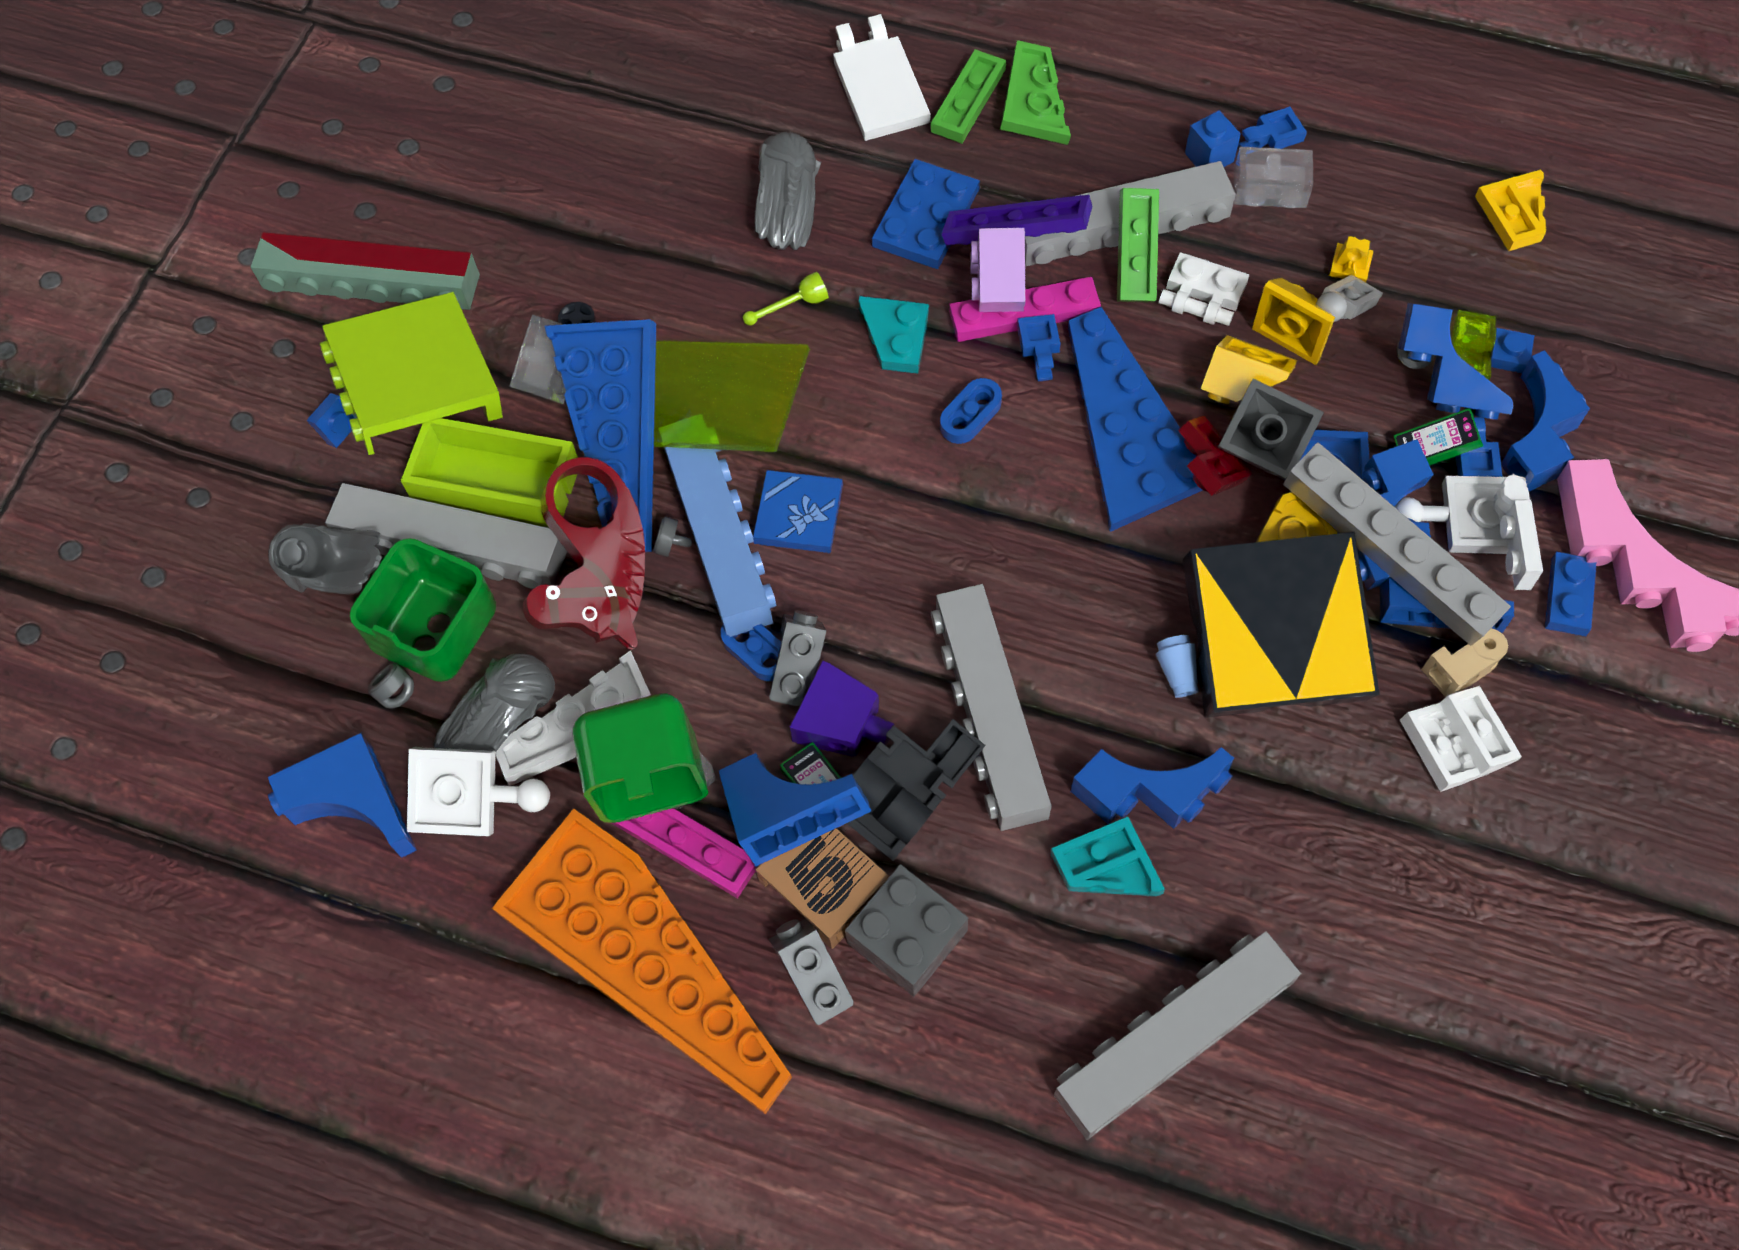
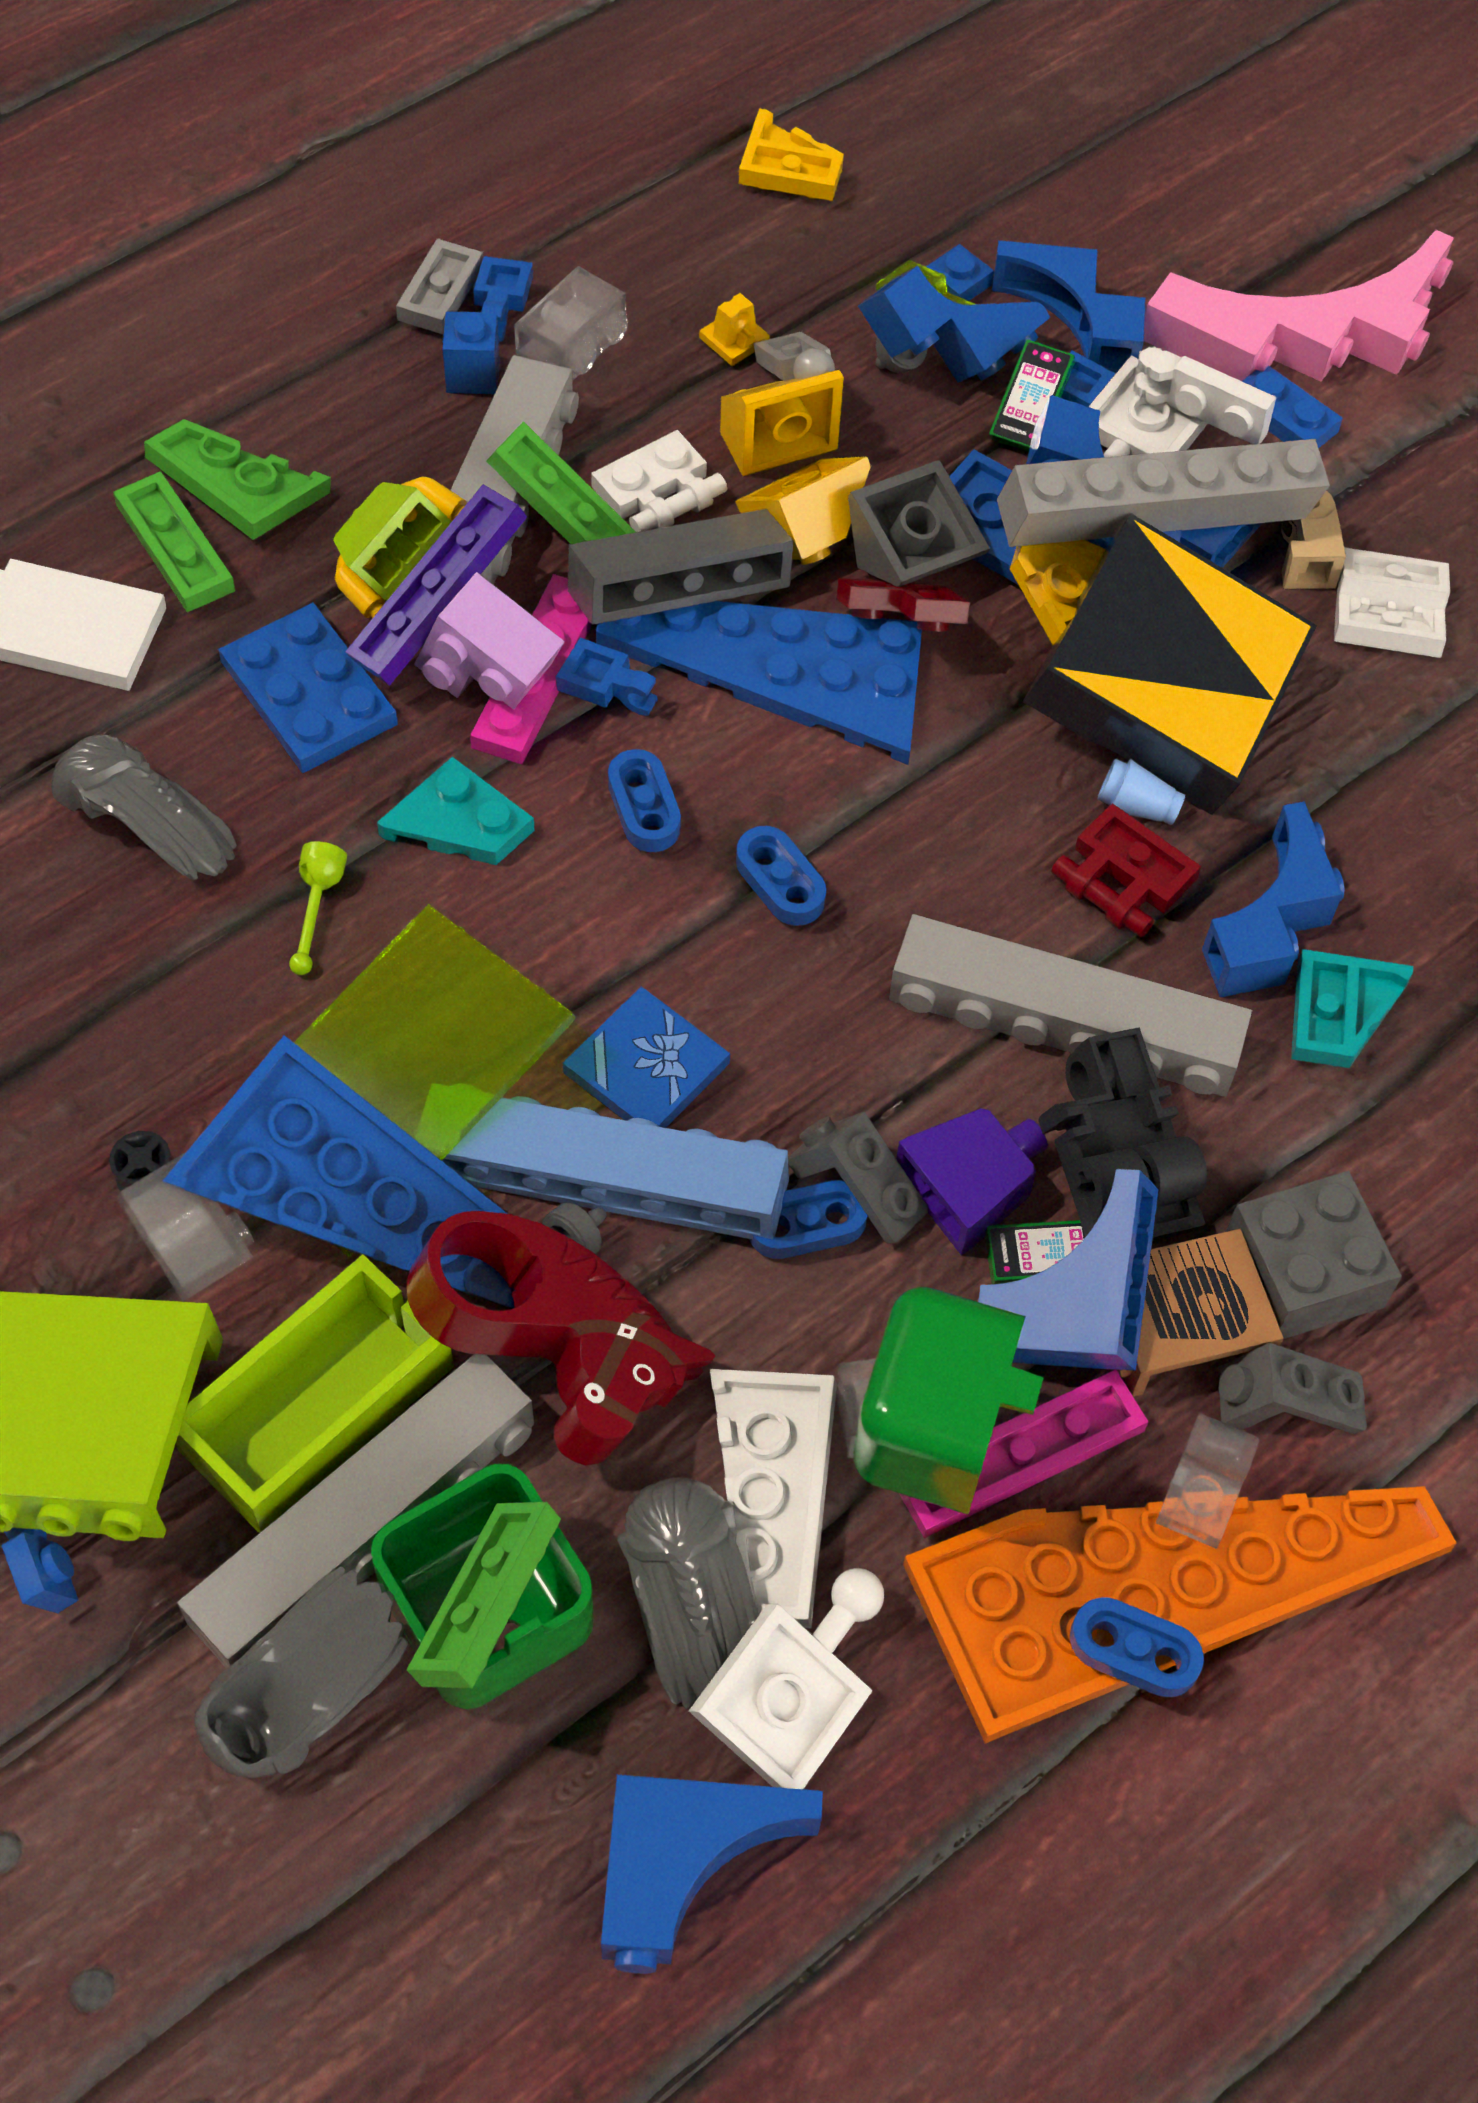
camera: 65 degrees left, 5 degrees down
dark grey tile [368,663,414,709] -> none
none -> lime torso [333,476,467,618]
none -> light grey plate [396,238,483,334]
none -> bright green plate [407,1502,561,1688]
none -> dark grey brick [568,509,793,625]
none -> blue plate [736,826,826,926]
none -> dark red plate [1051,803,1202,938]
none -> blue plate [1070,1597,1204,1697]
none -> clear brick [1155,1412,1260,1549]

